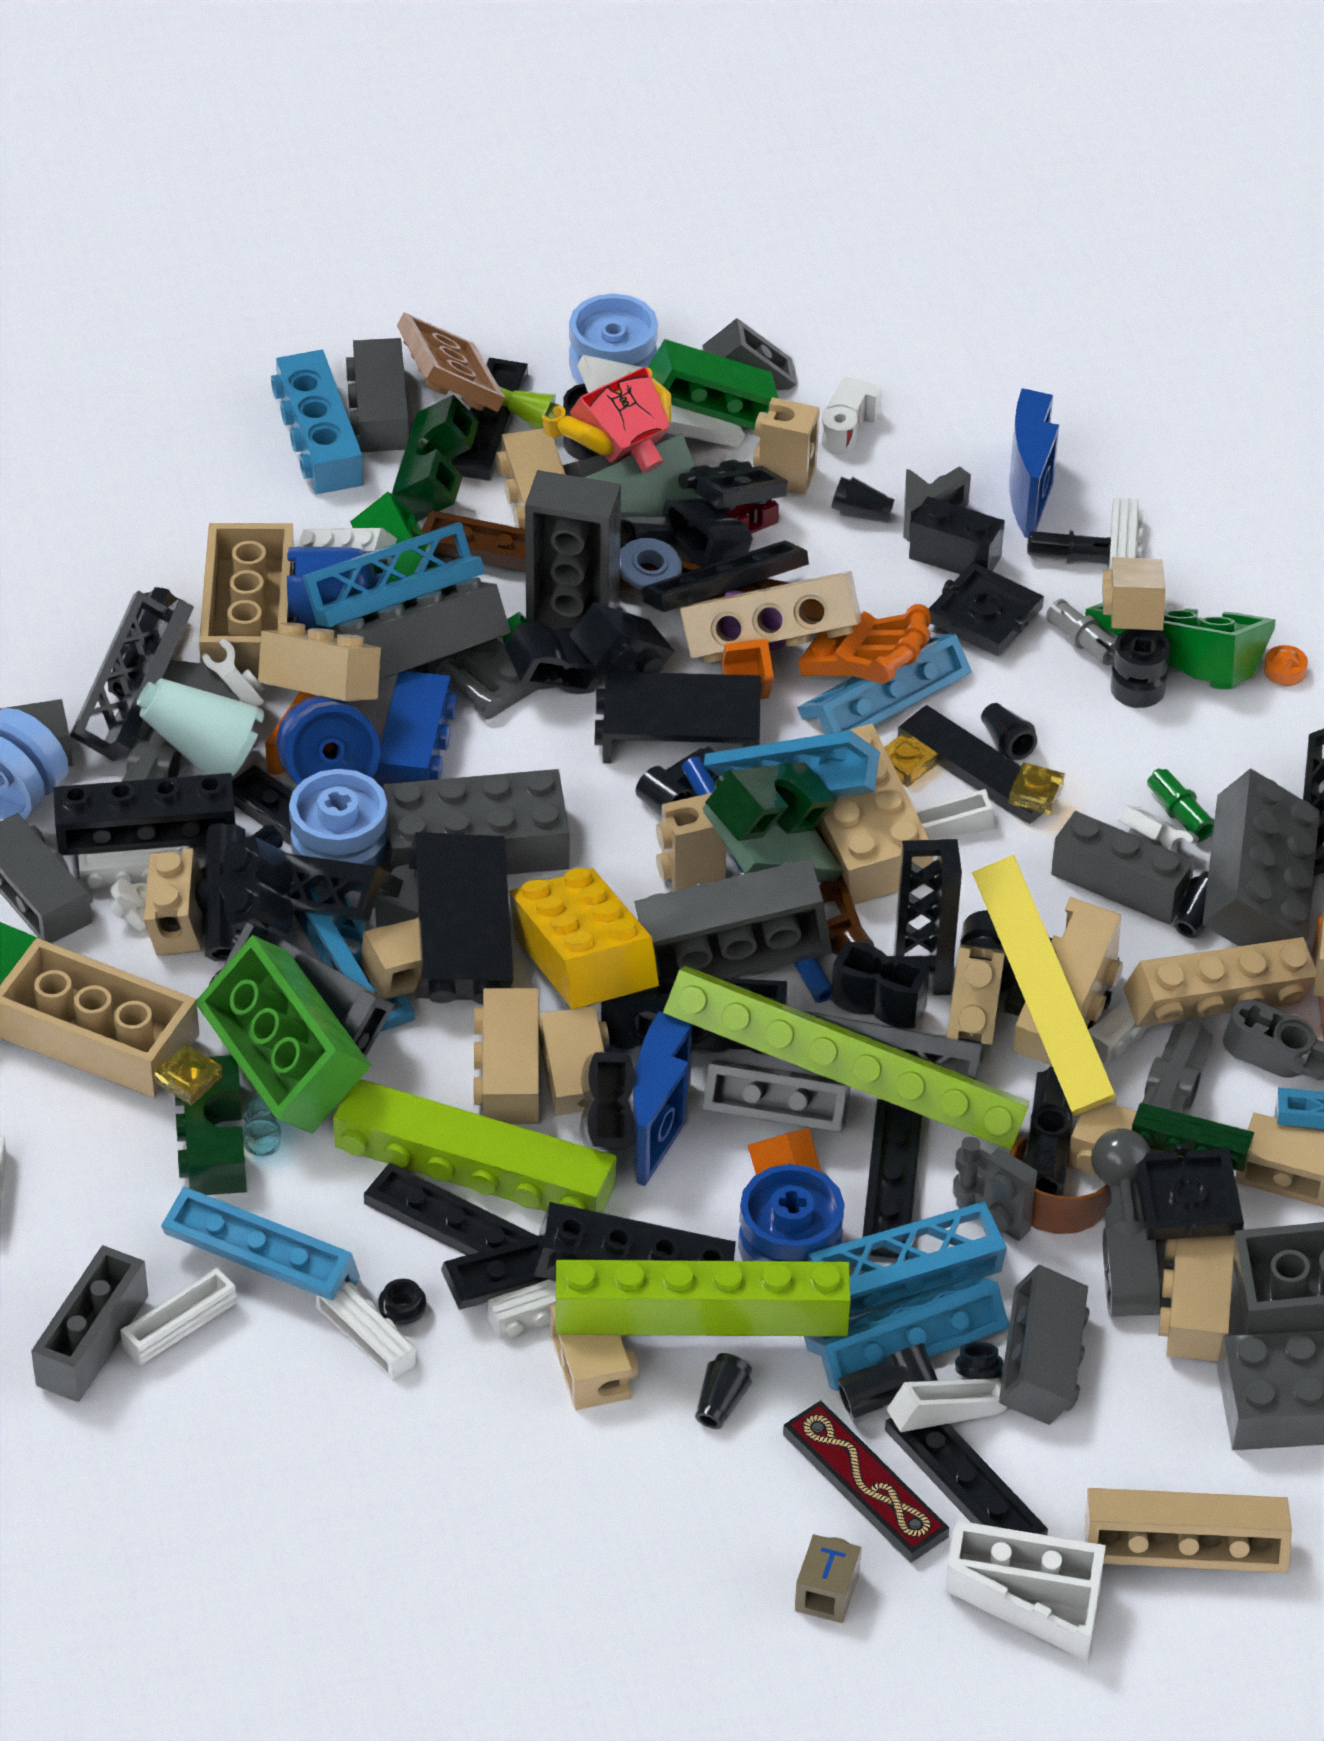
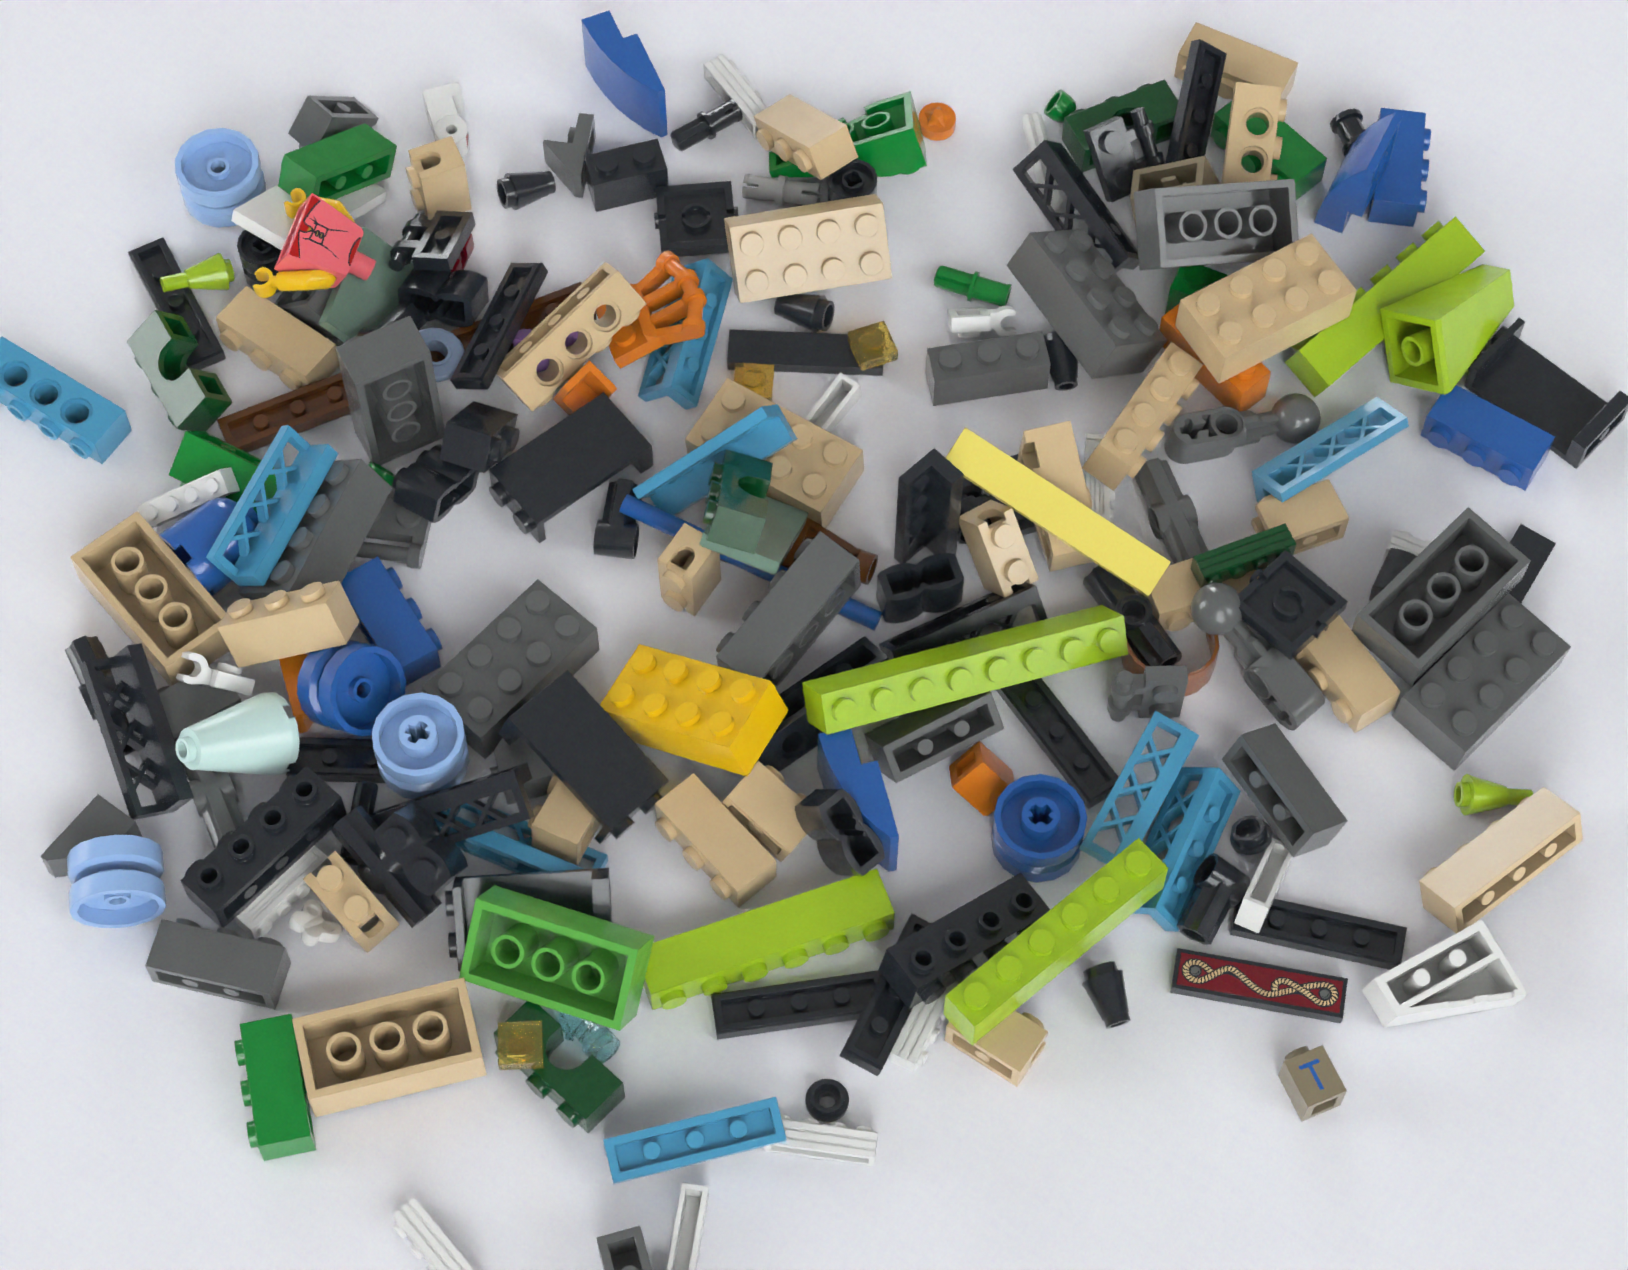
camera: 40 degrees left, 15 degrees up
dark grey brick [346,338,409,452] -> none
medium nougat plate [397,312,505,412] -> none
none -> tan brick [724,194,892,303]
none -> lime cone [1454,774,1533,816]

